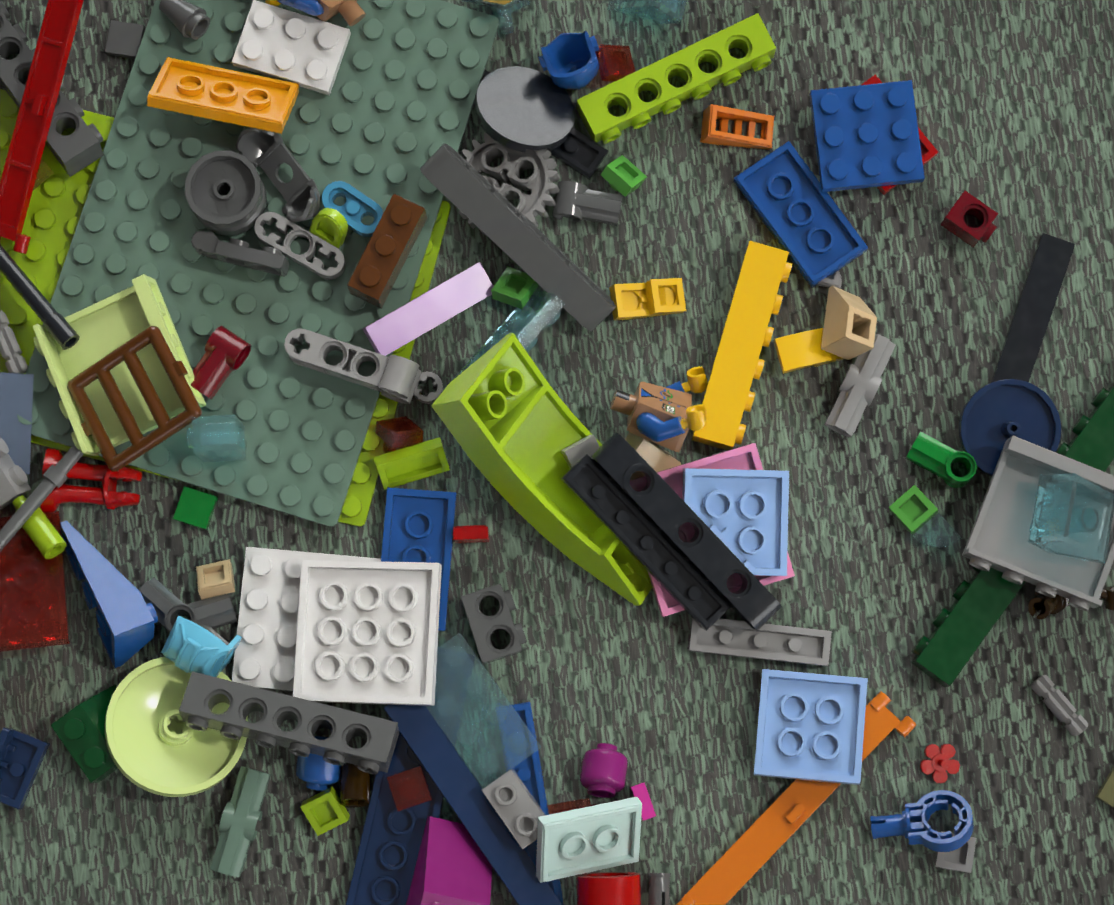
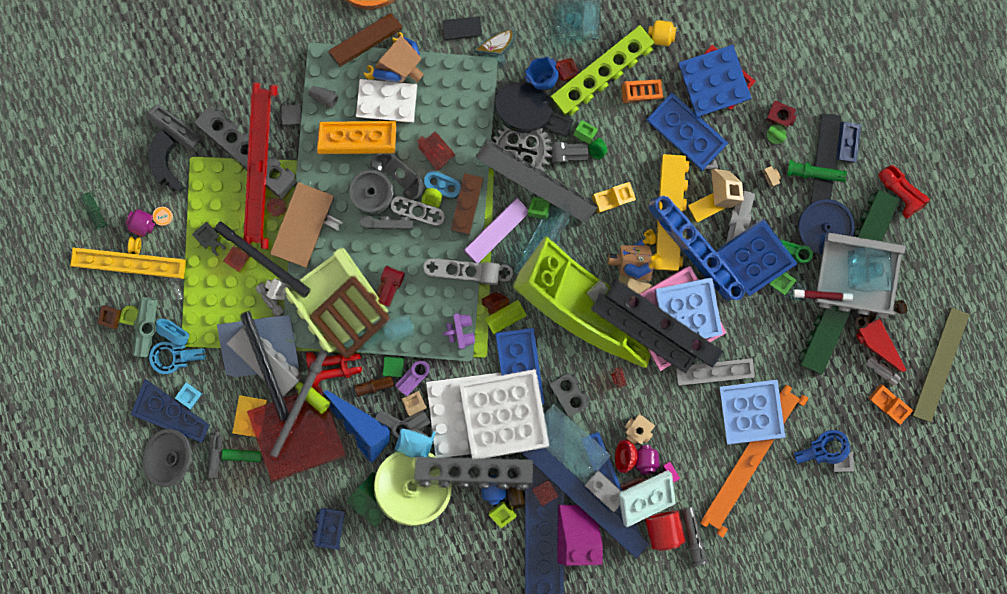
camera: 10 degrees left, 5 degrees up
sand green piece [210,766,271,878] -> none
red tile [453,525,489,543] -> none
red plant [920,744,960,783] -> none
none -> white tile [265,279,290,300]
none -> clear red plate [267,198,286,217]
none -> medium nougat tile [270,182,334,268]
none -> light grey bush [323,215,343,231]
none -> reddish brown axle [355,376,394,397]
none -> medium lavender piece [395,360,430,396]
none -> clear red piece [417,131,455,171]
none -> medium lavender hips [442,313,475,349]
none -> green tile [588,138,607,159]
none -> clear red plate [611,367,627,388]
none -> red hat [614,440,638,473]
none -> tan brick [625,414,655,445]
none -> yellow head [648,20,676,46]
none -> blue beam [648,196,745,300]
none -> blue plate [716,218,797,296]
none -> tan plate [762,166,781,188]
none -> bright green plate [767,125,787,144]
none -> green pin [787,160,847,183]
none -> dark red bar [794,289,853,301]
none -> dark blue plate [836,122,861,163]
none -> red slope [856,319,906,372]
none -> orange slope [868,384,913,425]

